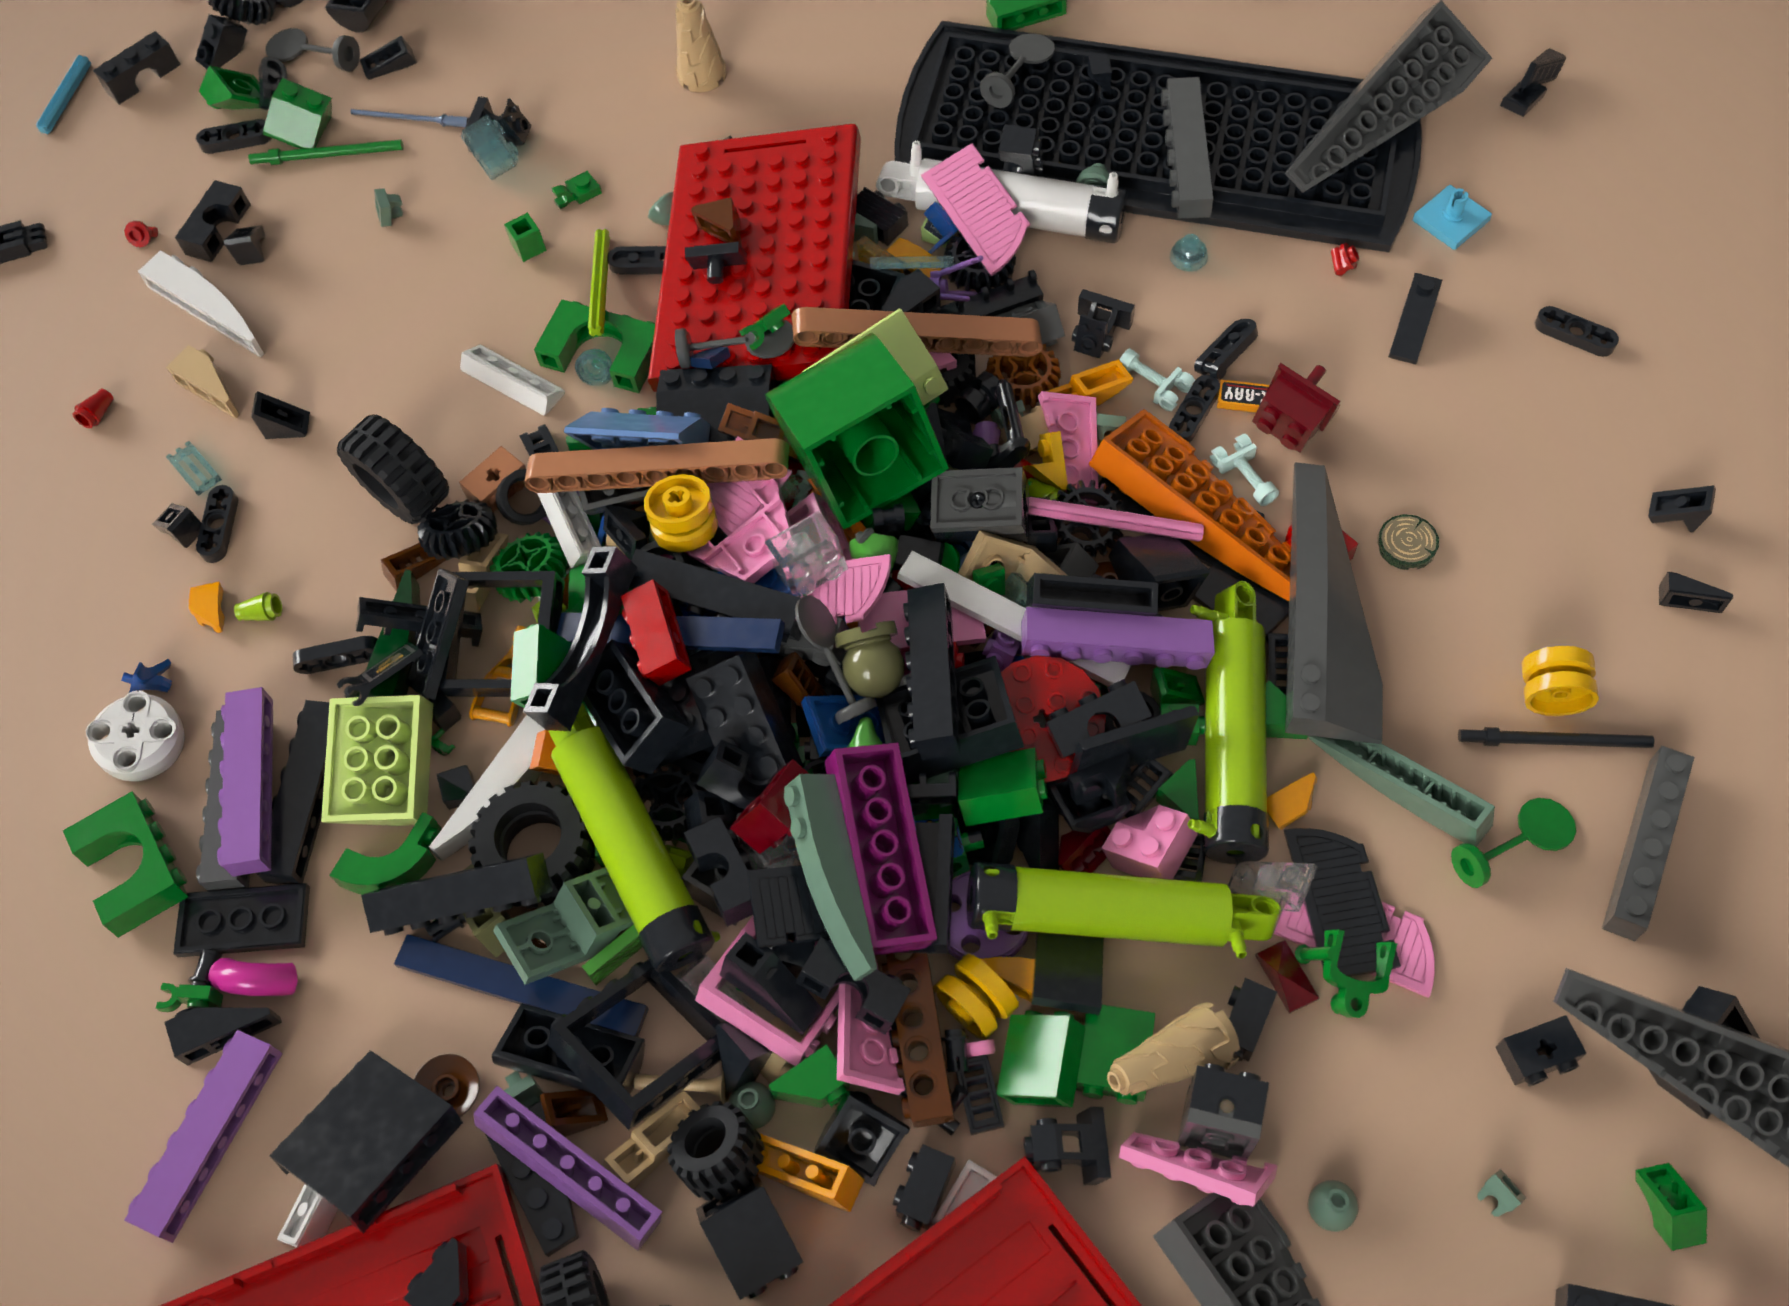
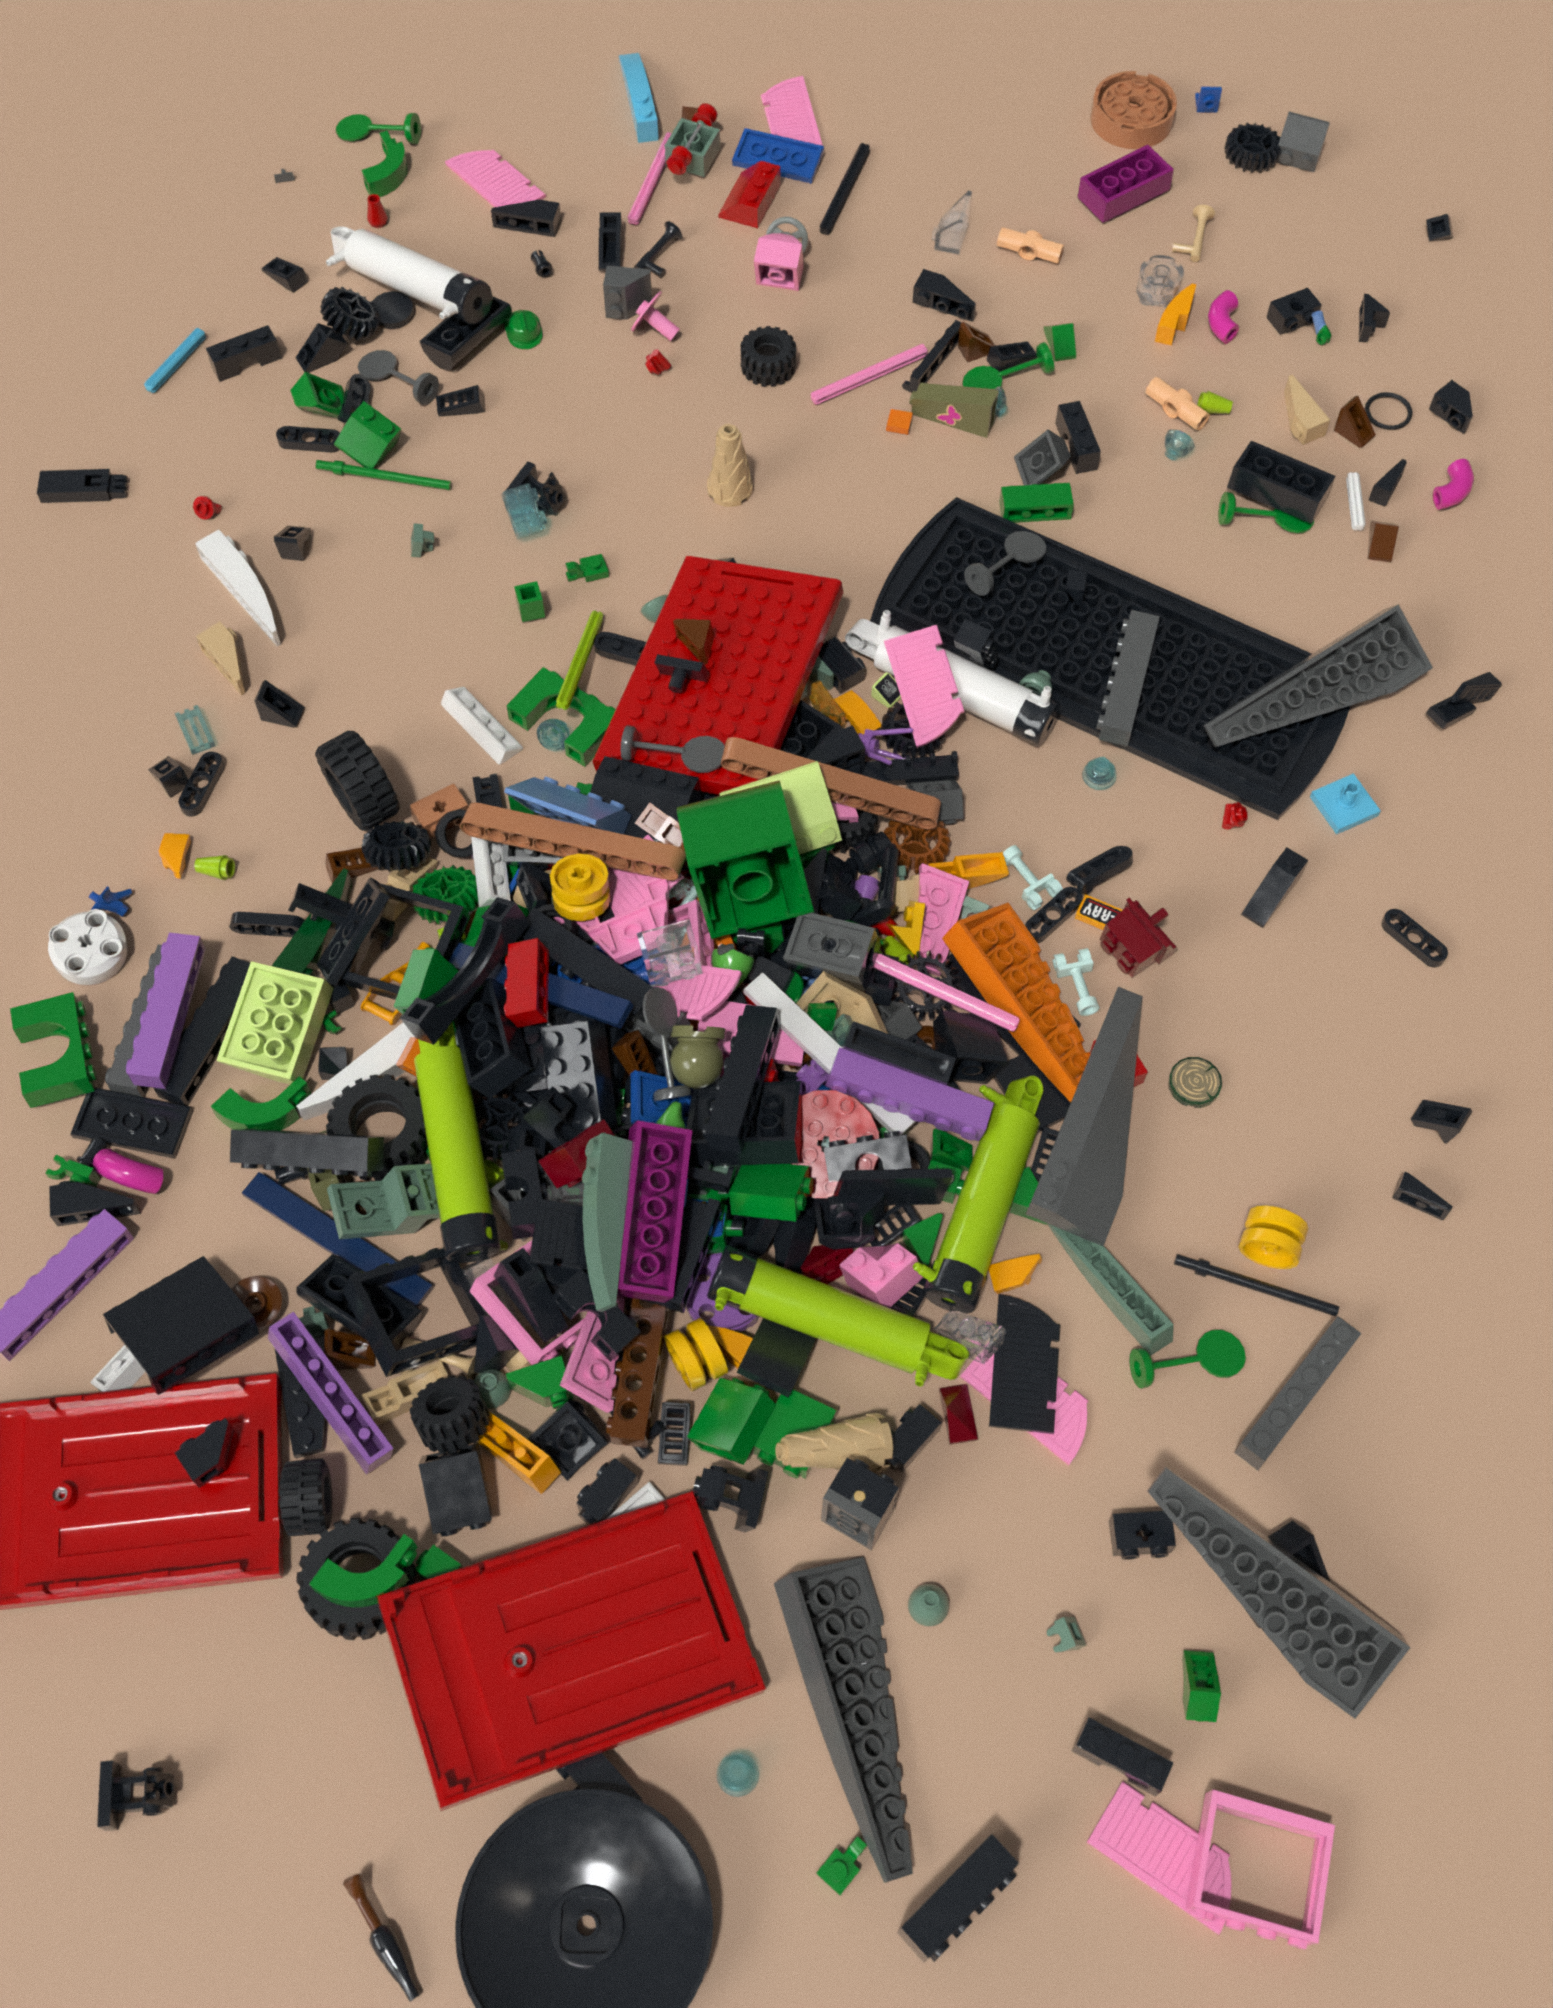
camera: 10 degrees right, 0 degrees up
red cone [72,388,114,428] -> none
black arch [175,180,251,262] -> none
black flag [337,642,423,706] -> none
sand blue piece [350,109,469,127] -> none
bright green tile [582,924,643,985] -> none
dark blue tile [690,347,731,369] -> none
green plate [739,304,790,351] -> none
clear light blue tile [870,256,954,270] -> none
blue bracket [924,201,958,254] -> none
black pin [942,1028,969,1073] -> none
bright pink tile [956,1039,996,1059] -> none
black tile [1071,289,1135,359] -> none
bright pink wing [1119,1132,1277,1207] -> none
green piece [1295,929,1397,1018] -> none

